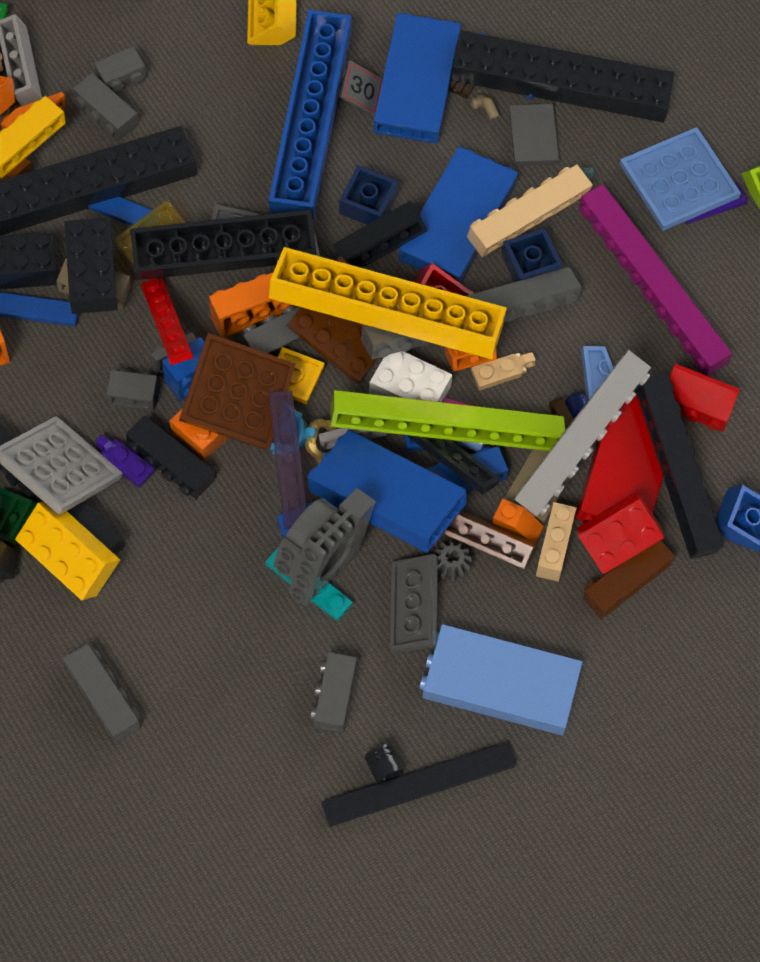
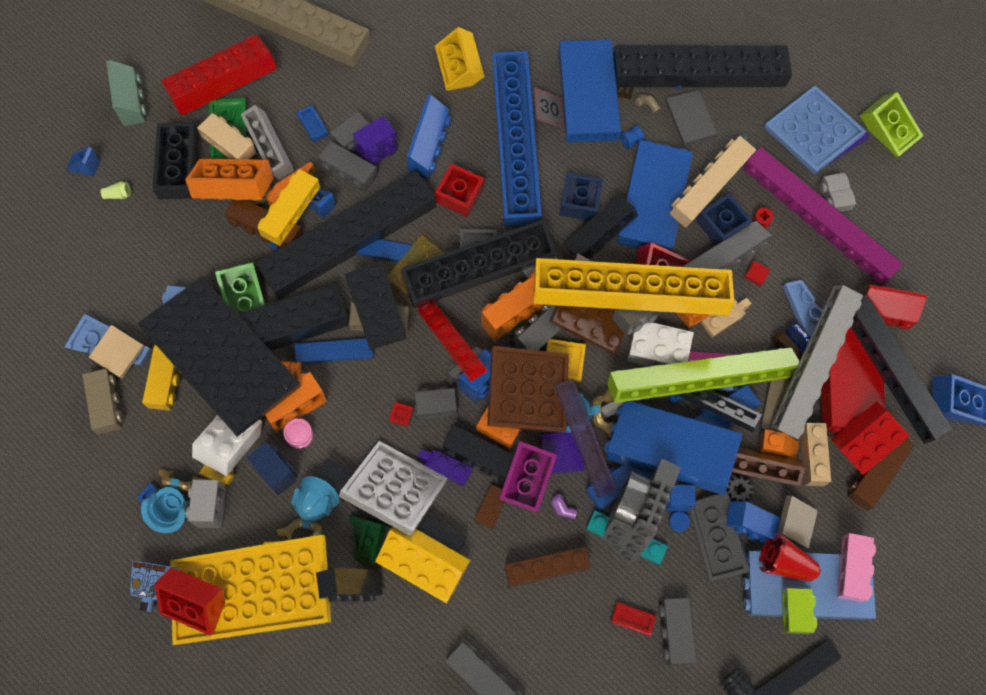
camera: 15 degrees left, 5 degrees up
none -> blue tile [296,105,329,143]
none -> blue slope [308,189,336,219]
none -> dark purple brick [353,116,398,165]
none -> red plate [389,402,414,427]
none -> slope [407,94,452,179]
none -> red brick [435,163,484,218]
none -> reddish brown tile [474,484,505,530]
none -> magenta slope [499,441,557,513]
none -> reddish brown brick [505,547,591,588]
none -> dark purple tile [541,432,585,474]
none -> medium lavender arm [552,494,577,519]
none -> red tile [610,602,656,636]
none -> blue wheel [620,125,645,149]
none -> blue brick [664,485,696,513]
none -> blue tile [669,512,690,533]
none -> blue brick [726,502,781,545]
none -> red tile [744,261,770,287]
none -> red wheel [752,208,774,229]
none -> red cone [759,533,821,582]
none -> dark tan tile [777,496,818,548]
none -> lime brick [781,588,817,634]
none -> light grey brick [819,172,856,212]
none -> bright pink brick [837,533,876,602]

